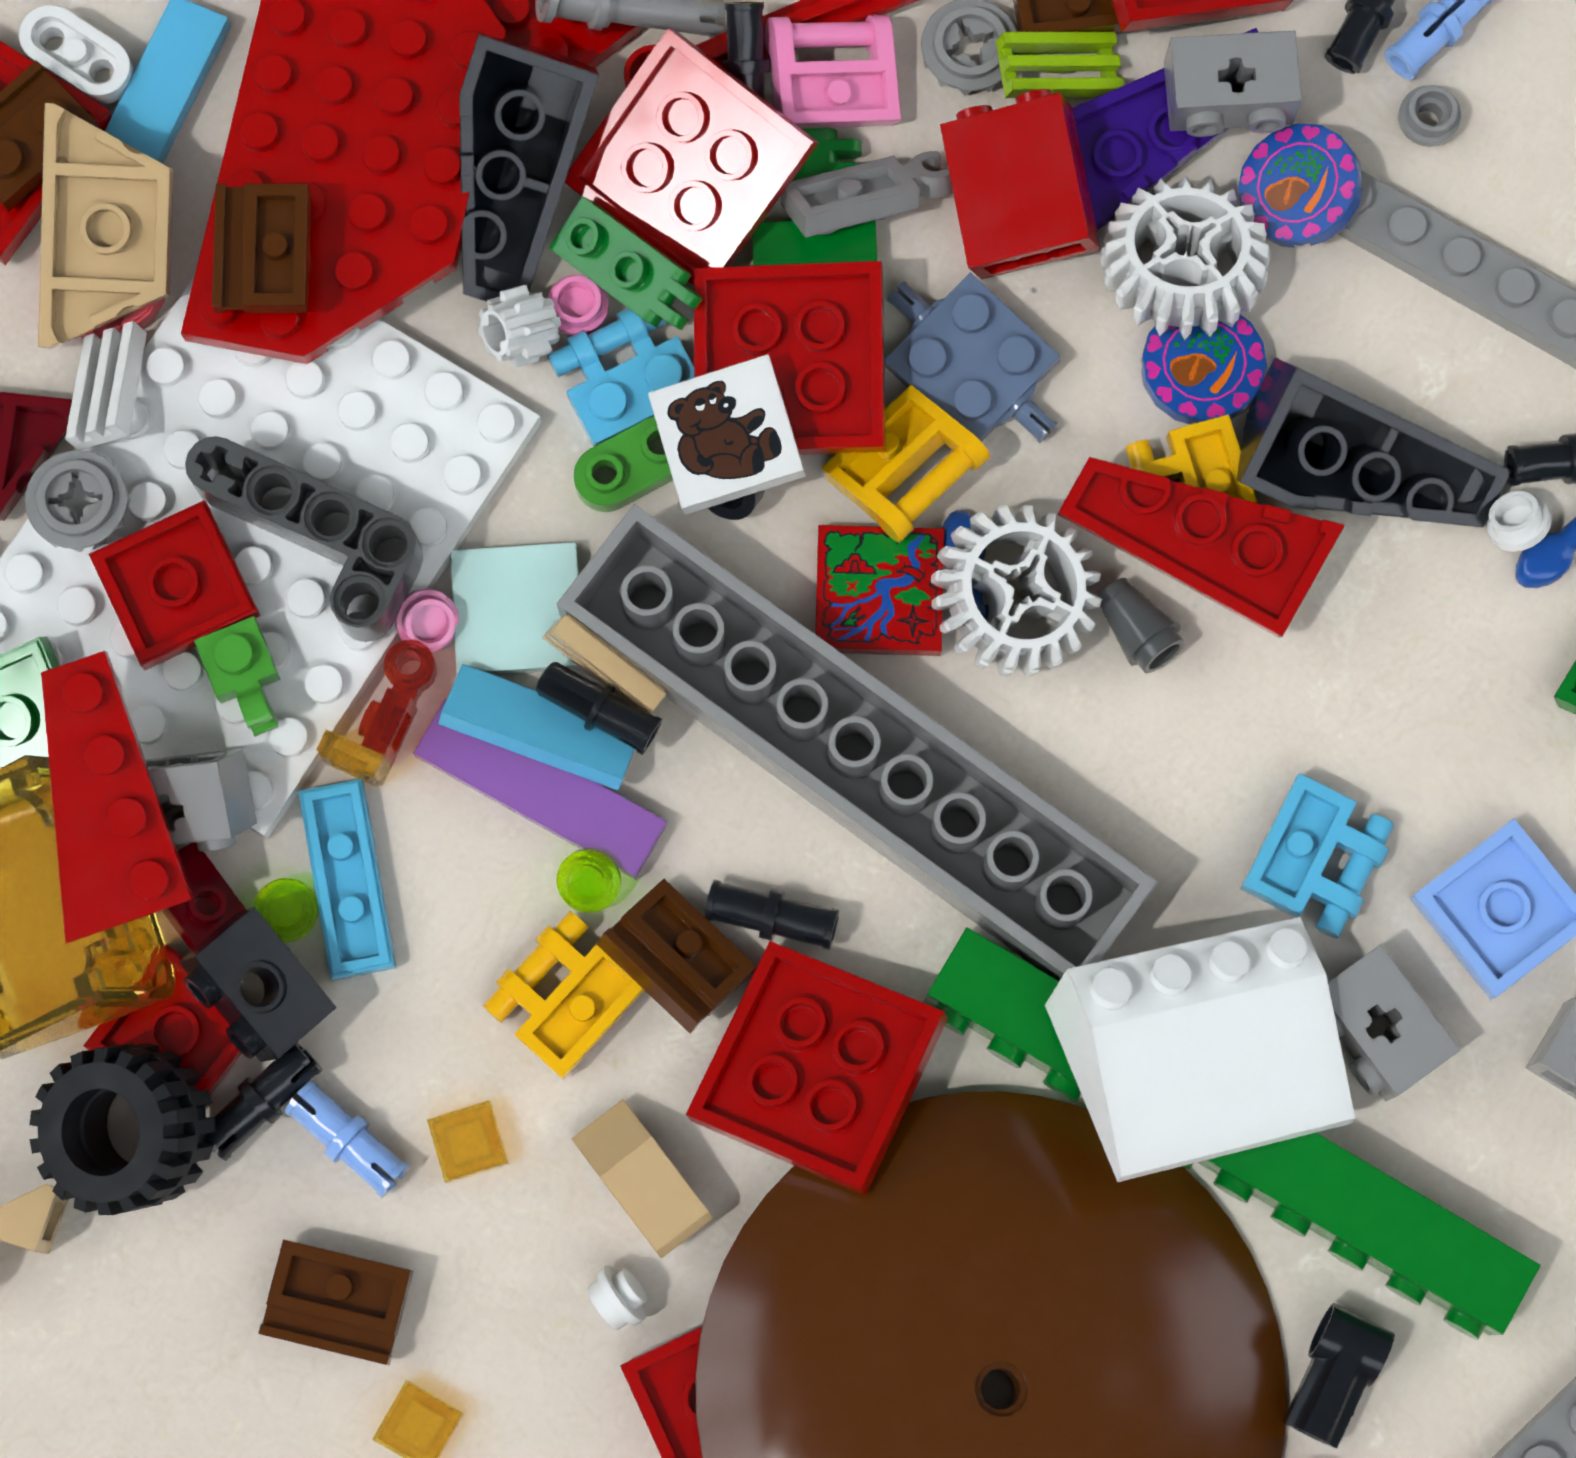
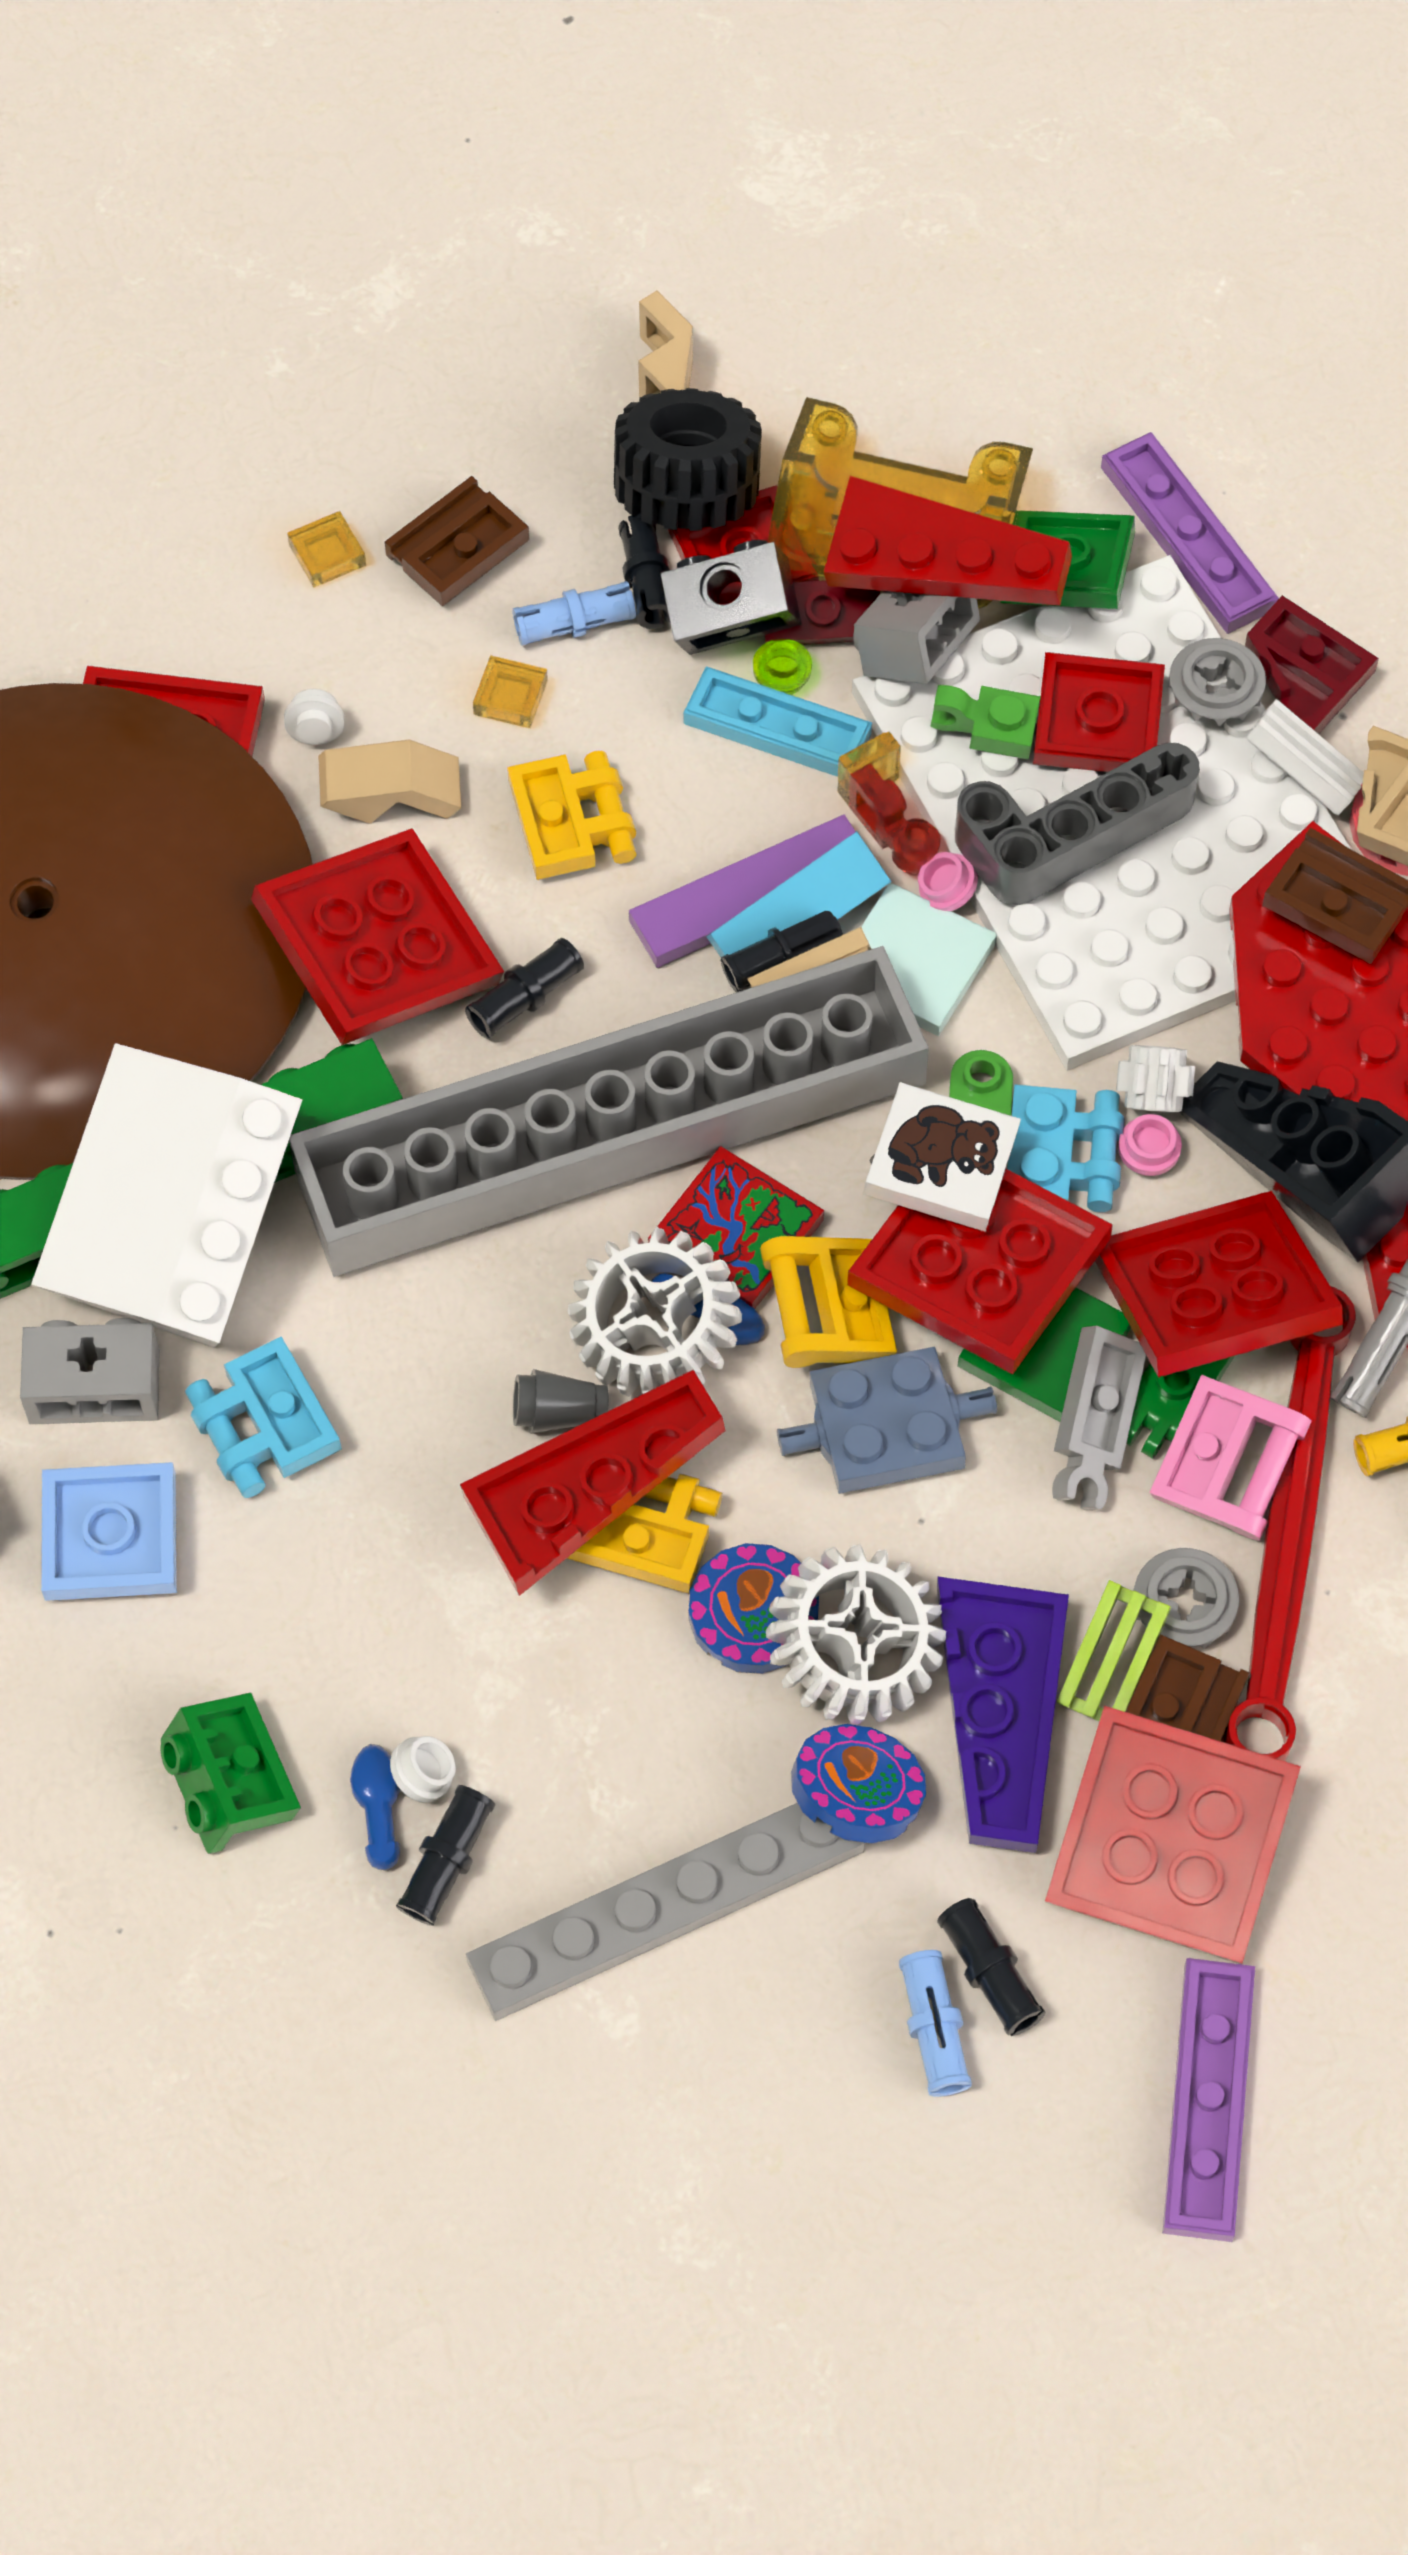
camera: 125 degrees right, 15 degrees down
green hinge [549,196,703,330] -> none
clear neon green plate [556,848,621,913] -> none
reddish brown plate [597,879,757,1034] -> none
black pin [721,1,770,100] -> none
red brick [940,89,1101,279] -> none
light grey brick [1164,30,1302,137] -> none
black wedge [1236,358,1512,527] -> none
light grey plate [1398,85,1461,147] -> none

